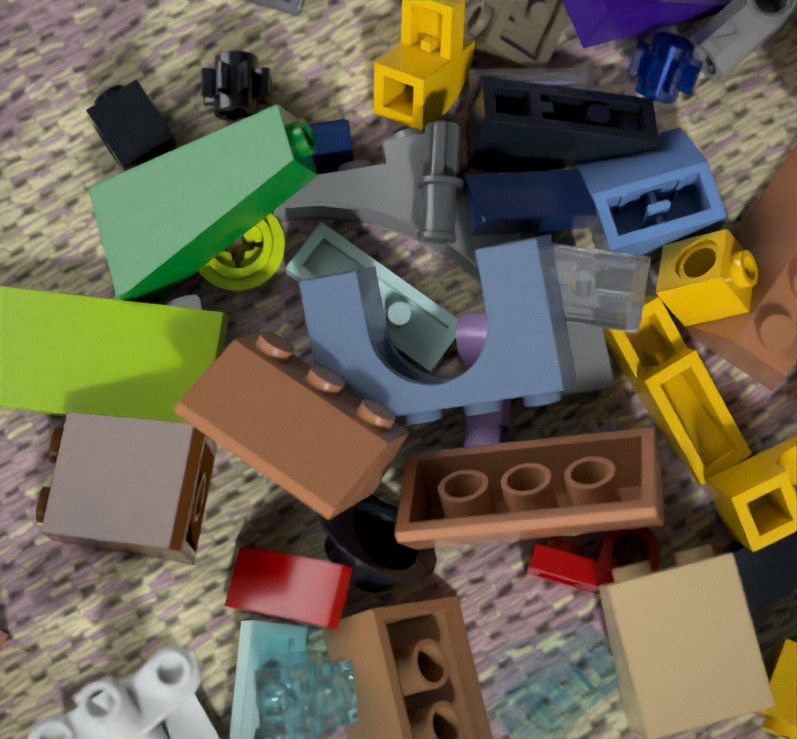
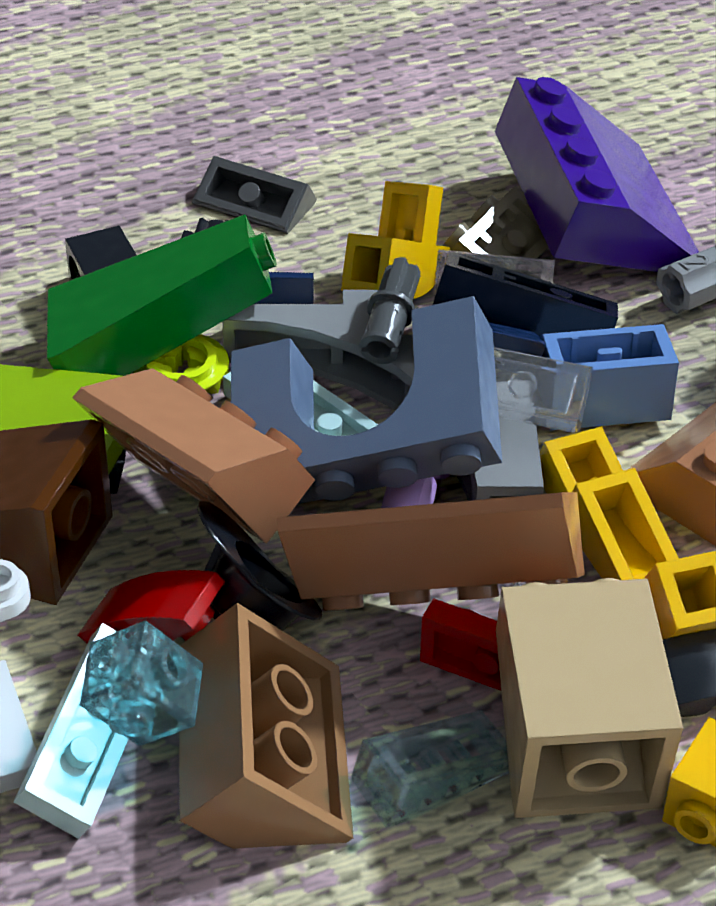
camera: 10 degrees right, 35 degrees down
clear blue gear [627,31,703,104] -> none
yellow brick [655,229,758,327] -> none

